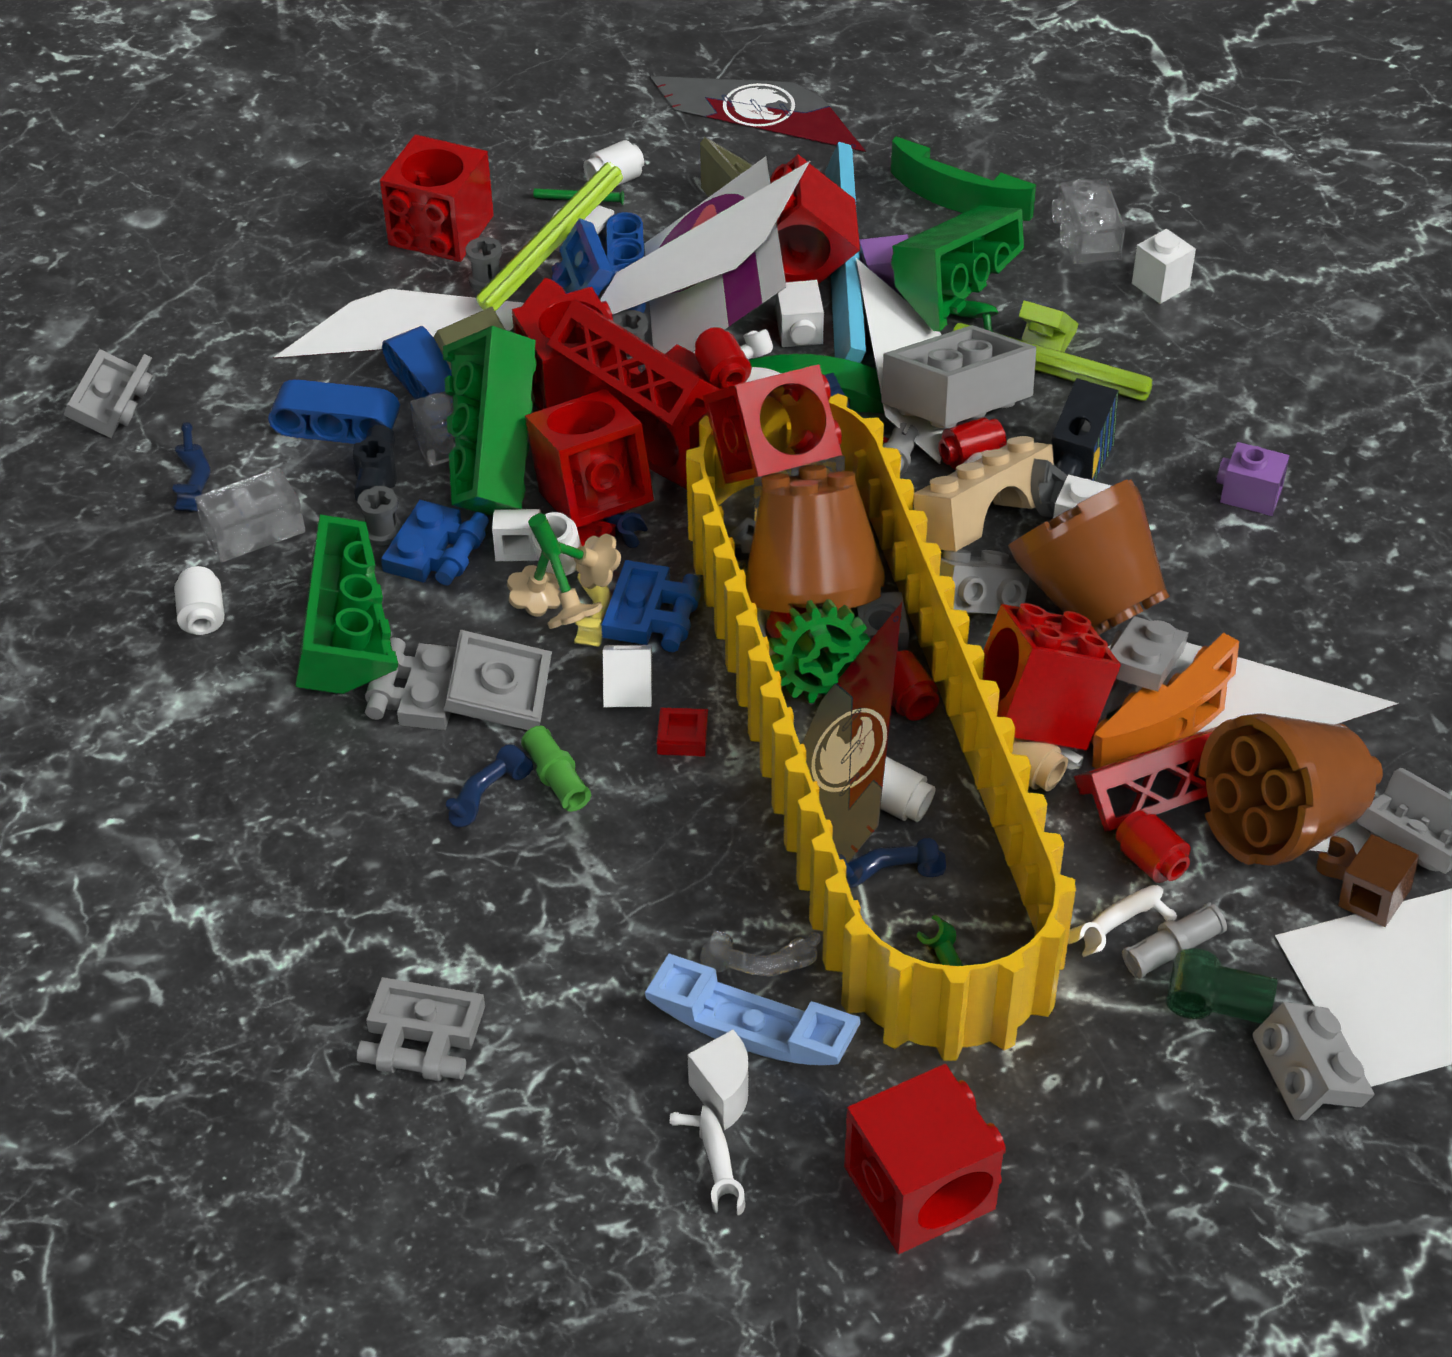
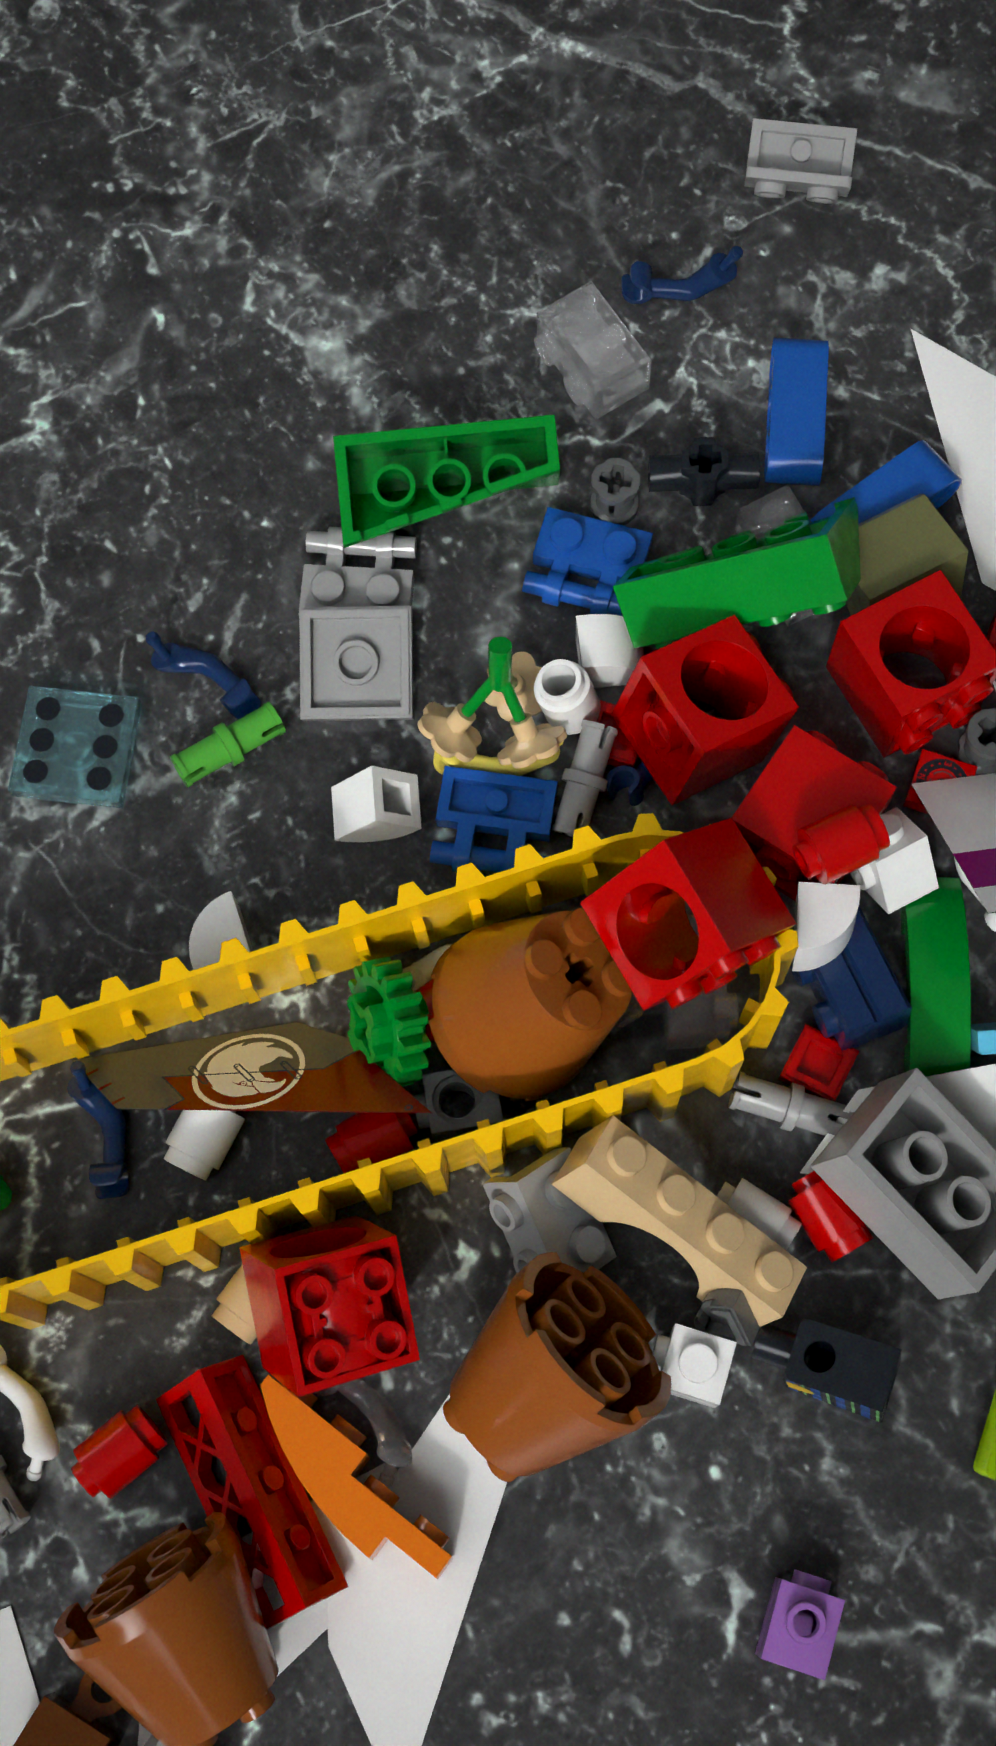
camera: 90 degrees right, 25 degrees up
white brick [174,566,224,635] -> none
red fence [547,298,721,428] -> none
red tile [657,707,708,756] -> none
light grey bracket [1108,616,1188,698] -> none
none -> clear light blue tile [8,686,142,809]
none -> white brick [189,891,253,970]
none -> light grey pin [551,720,618,837]

